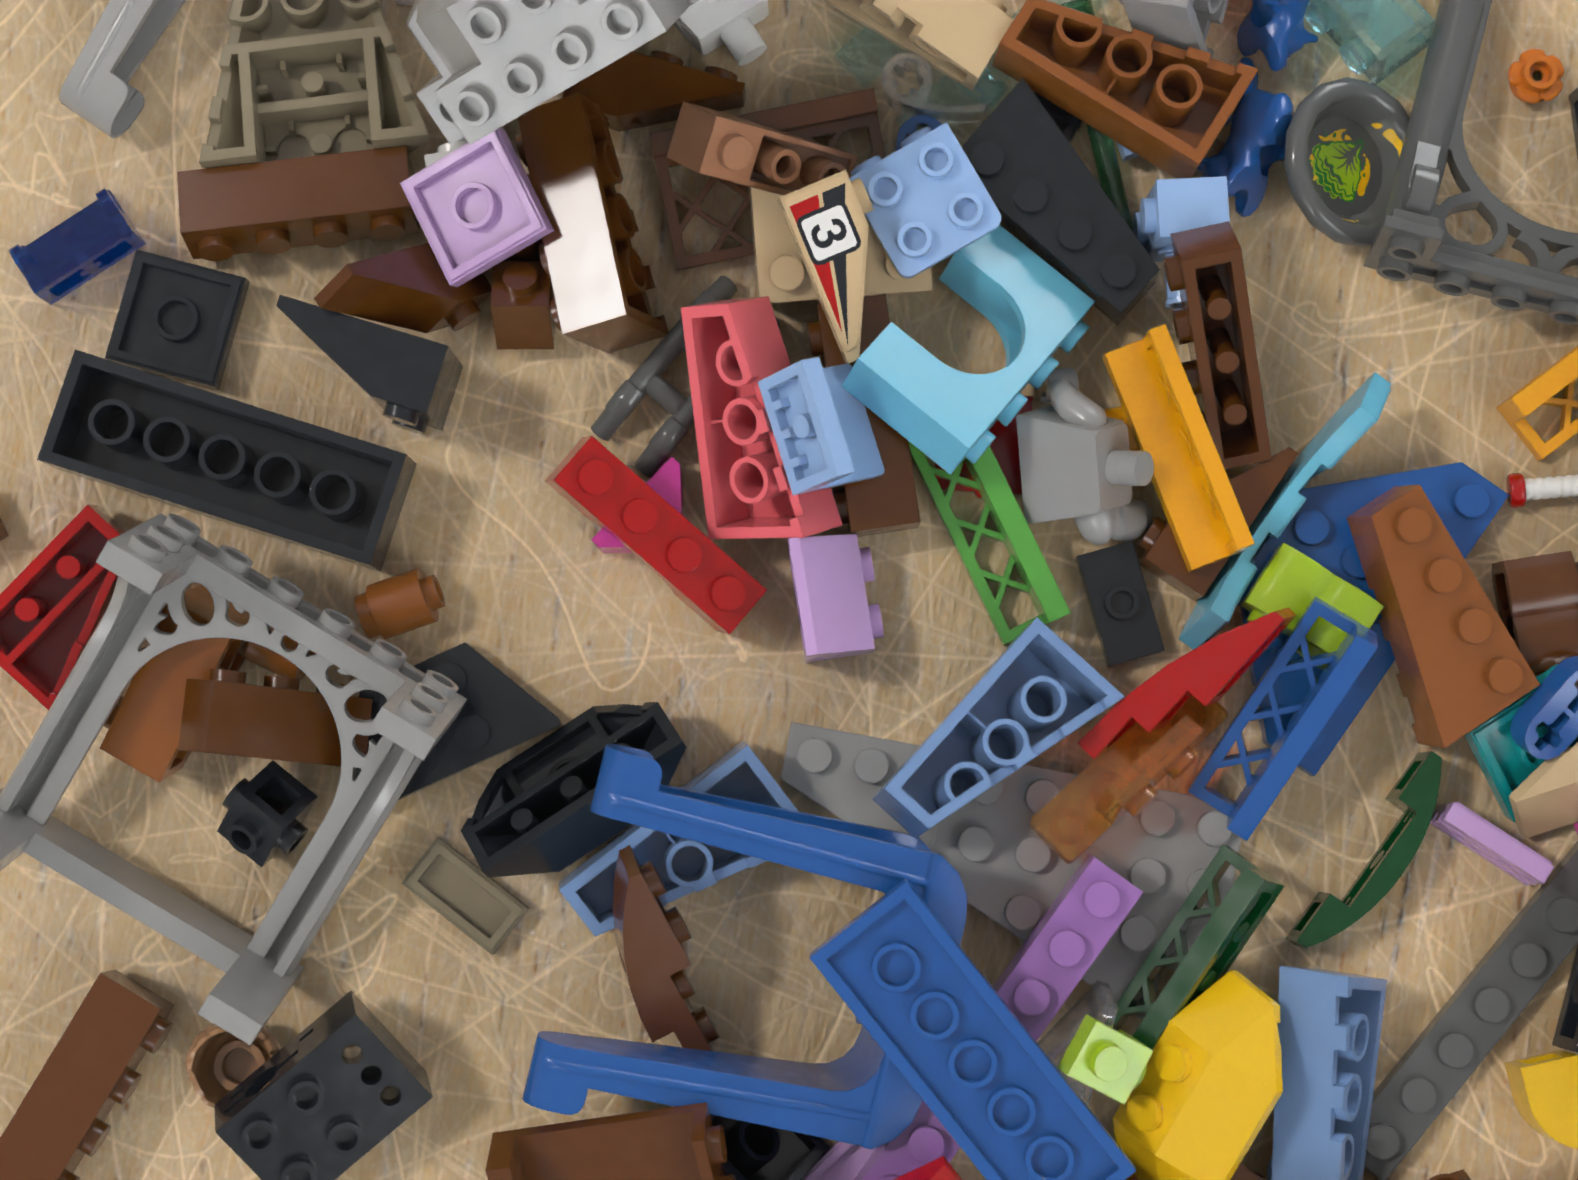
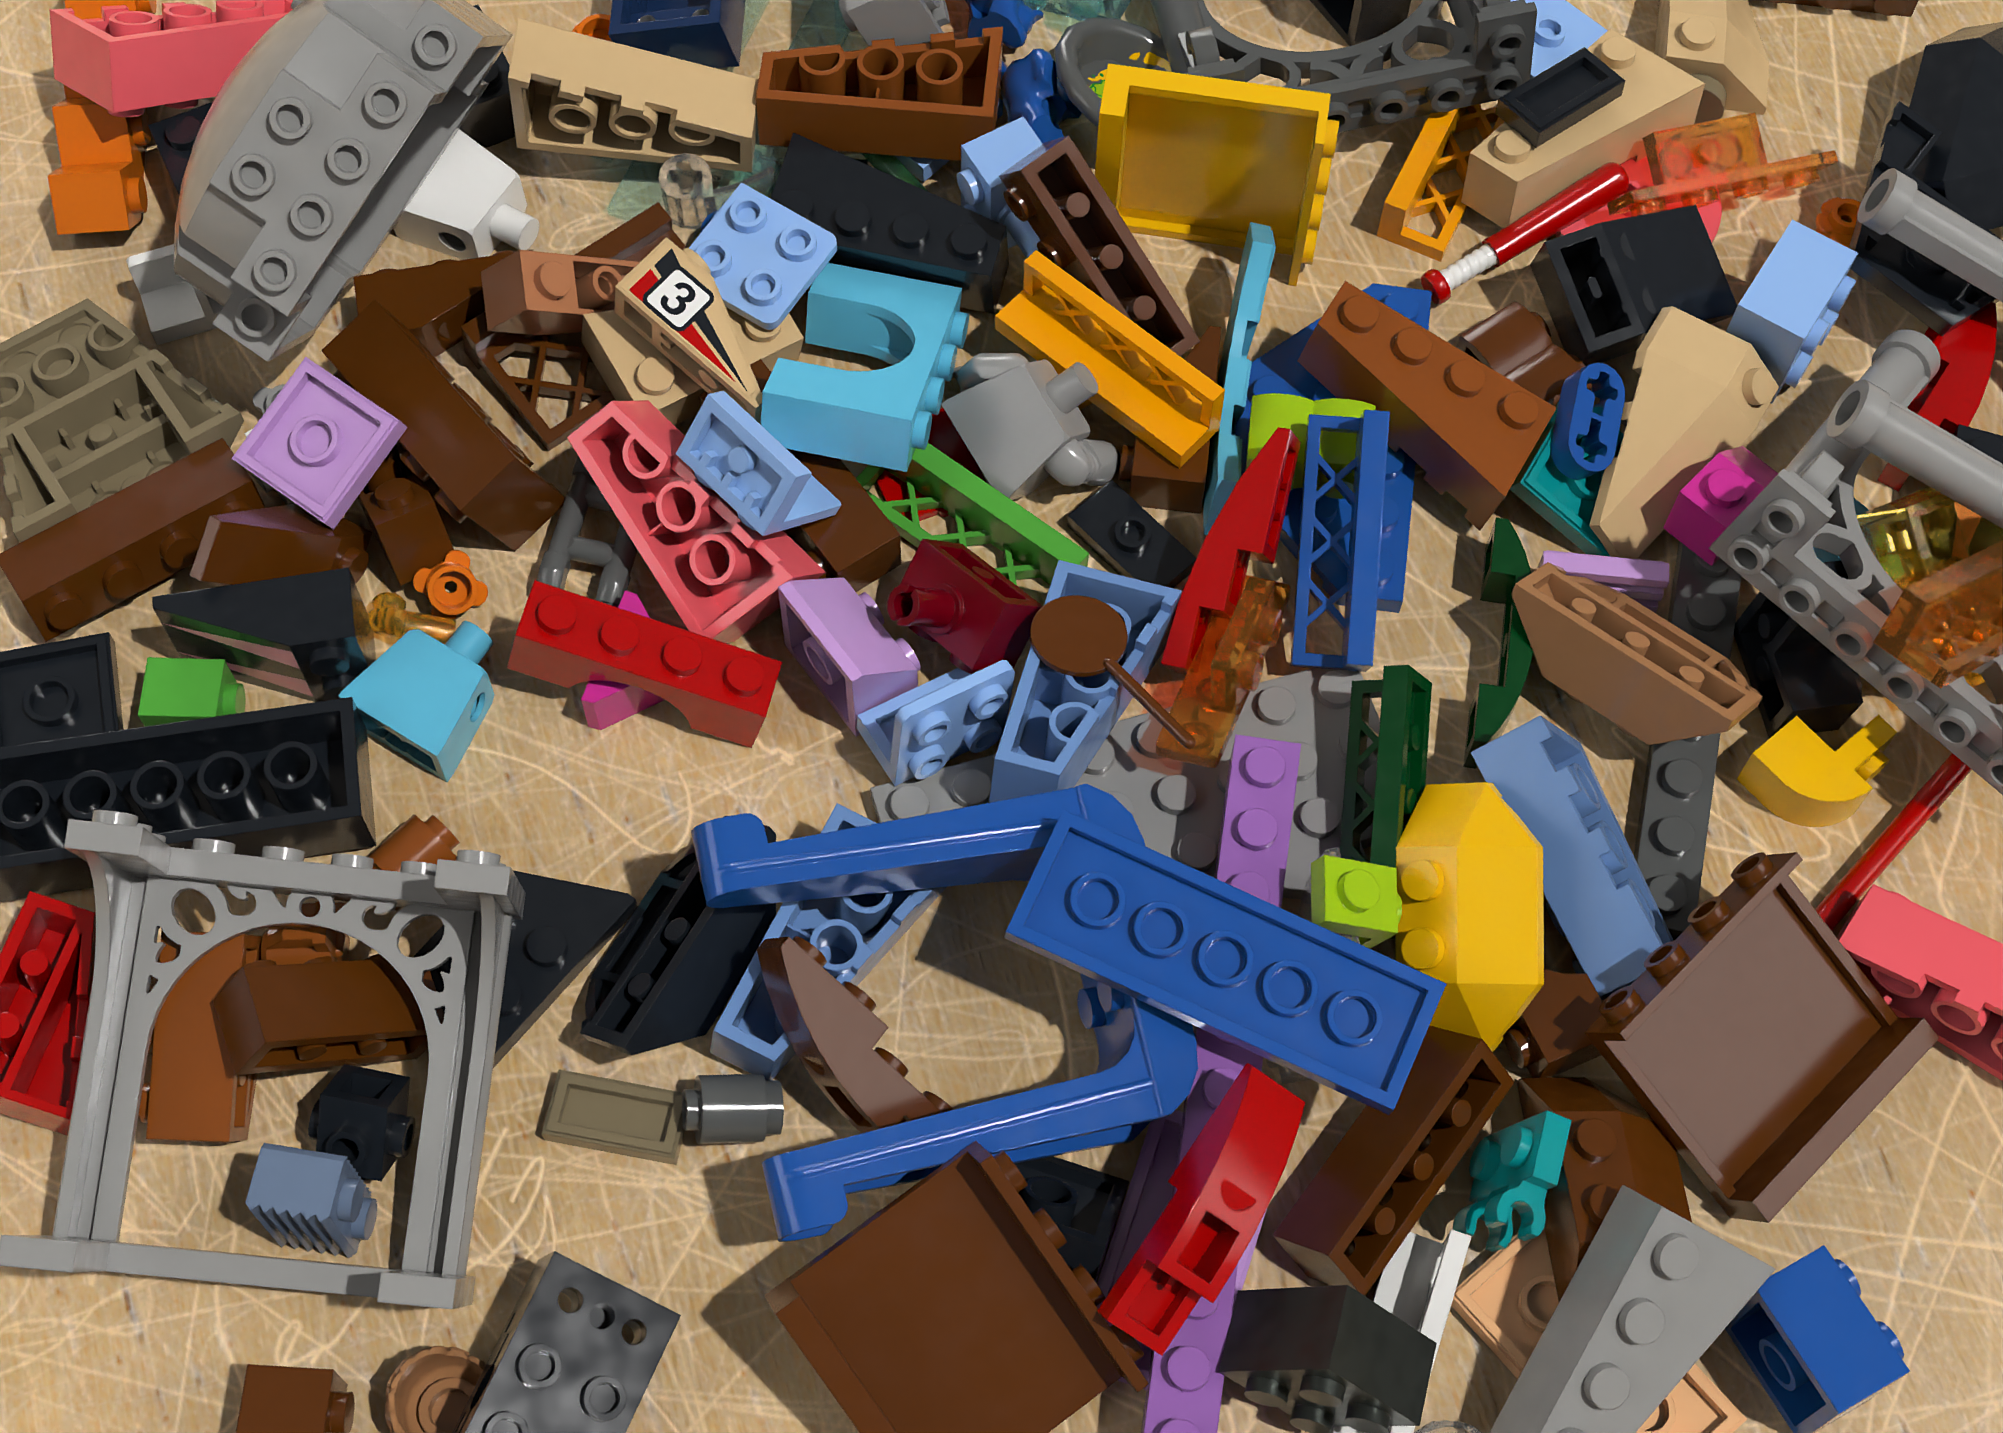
camera: 30 degrees left, 20 degrees down
none -> bright green brick [138,657,246,727]
none -> sand blue brick [245,1143,377,1258]
none -> medium azure torso [338,621,495,782]
none -> clear yellow arm [368,592,456,644]
none -> orange plate [413,550,488,624]
none -> dark grey brick [681,1074,784,1144]
none -> light blue bracket [856,660,1015,786]
none -> dark red brick [887,539,1043,674]
none -> reddish brown piece [1030,595,1196,749]
none -> yellow panel [1095,63,1339,286]
none -> medium nougat wedge [1511,562,1762,745]

